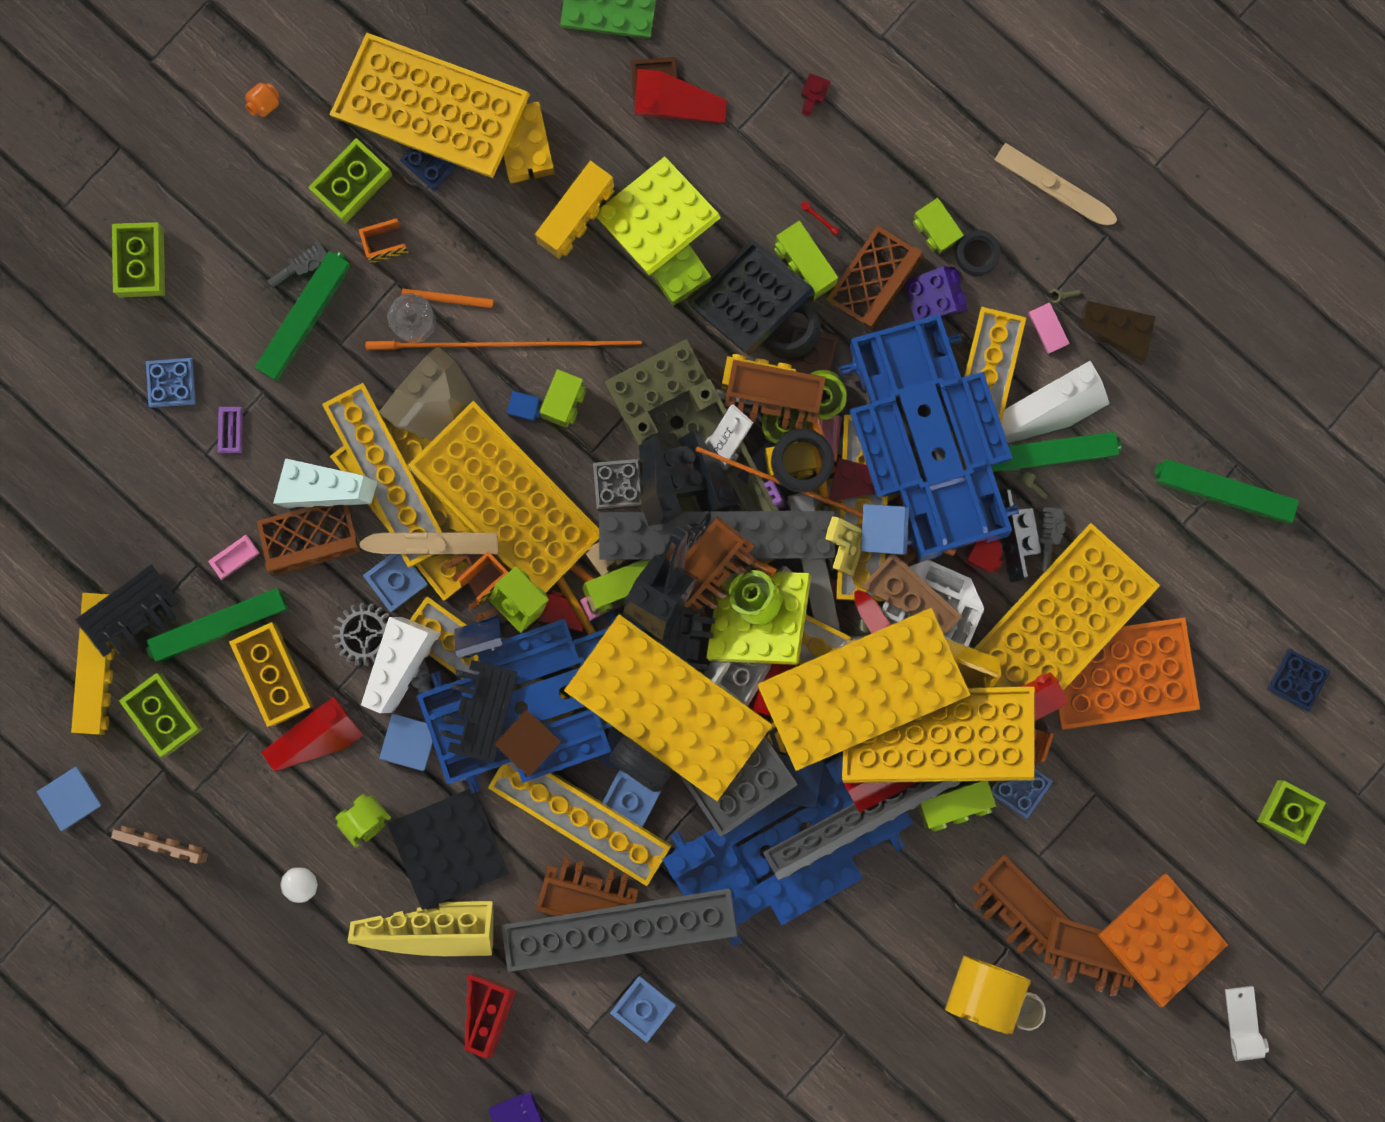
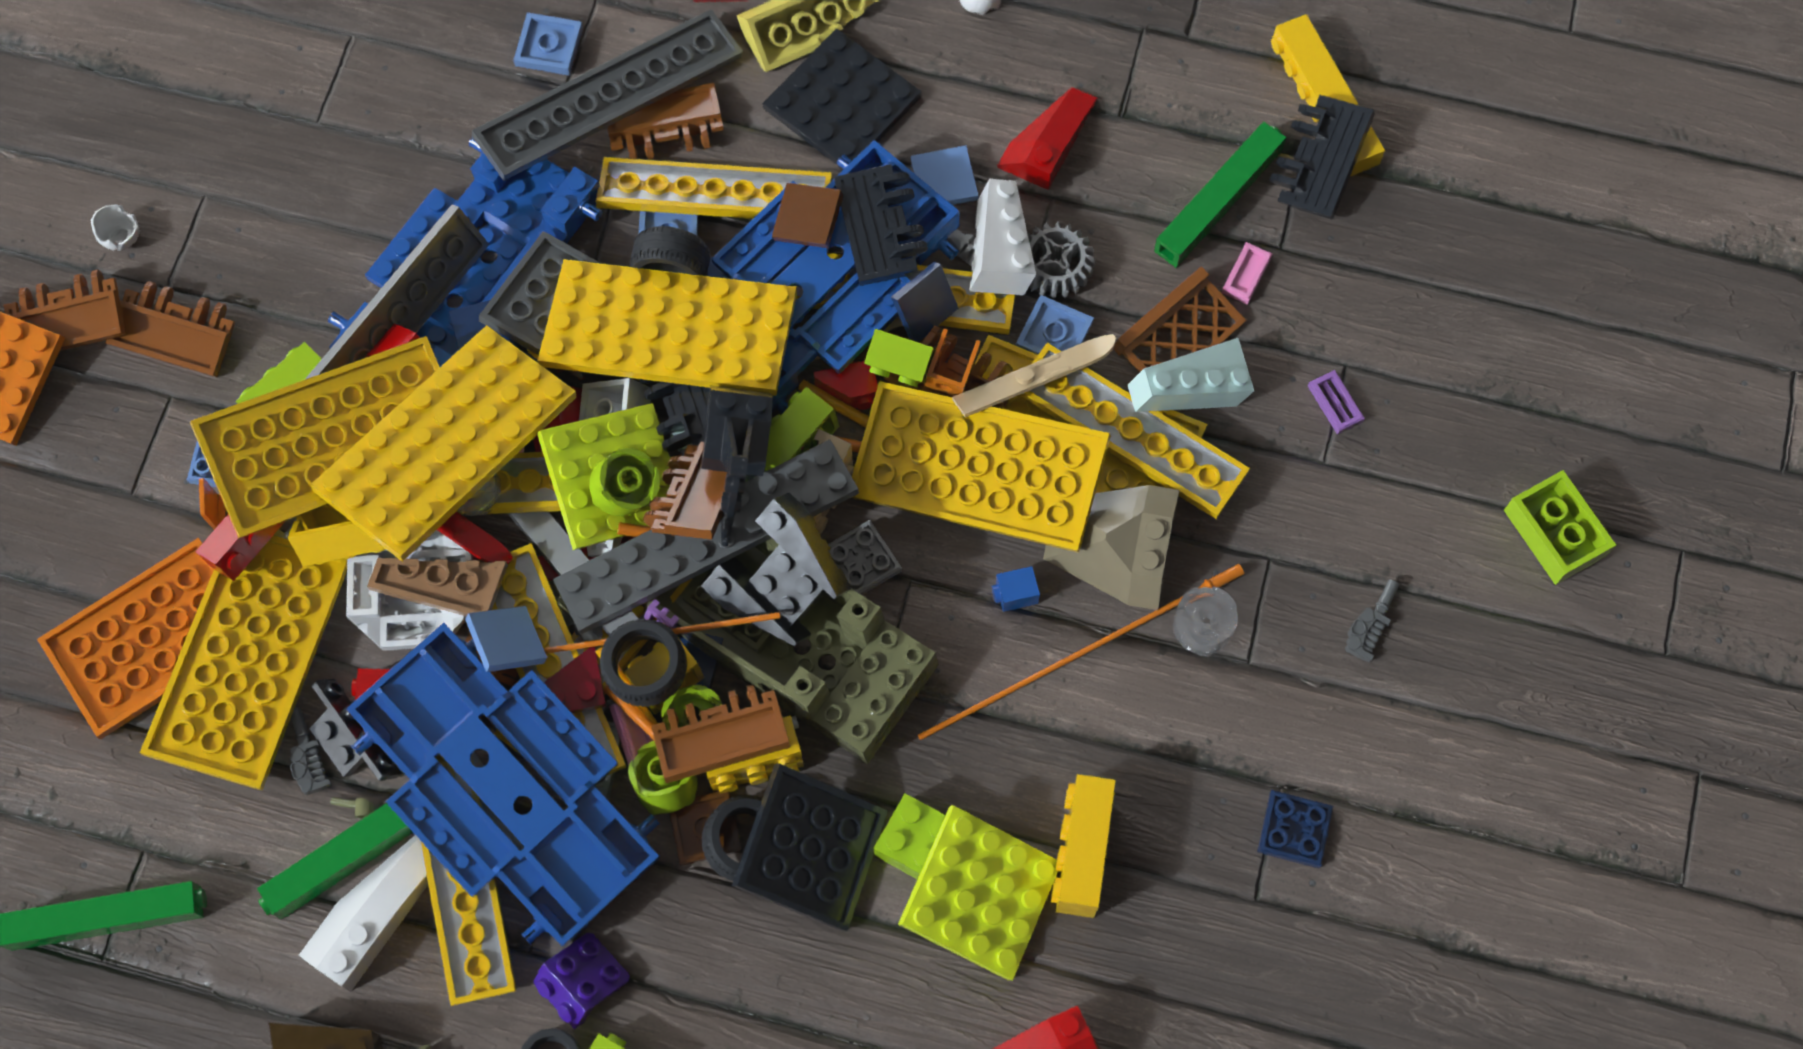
camera: 155 degrees right, 15 degrees down
lime brick [119,673,204,757] -> none
medium blue tile [146,358,196,408] -> none
yellow brick [229,622,314,727] -> none
orange head [245,83,280,117] -> none
green brick [255,251,351,383] -> none
lime brick [308,138,393,224] -> none
yellow plate [329,32,530,178] -> none
lime brick [335,794,391,848] -> none
orange piece [358,218,408,264] -> none
orange bar [401,288,494,308] -> none
yellow piece [504,102,555,184] -> none
lime brick [540,369,587,428] -> none
white door [705,405,753,470] -> none
lime brick [774,220,838,301] -> none
red hinge [801,201,839,235] -> none
light yellow plate [825,517,862,576] -> none
dark orange fence [826,225,924,332] -> none
yellow brick [945,955,1031,1034] -> none
bright pink tile [1028,303,1070,354] -> none

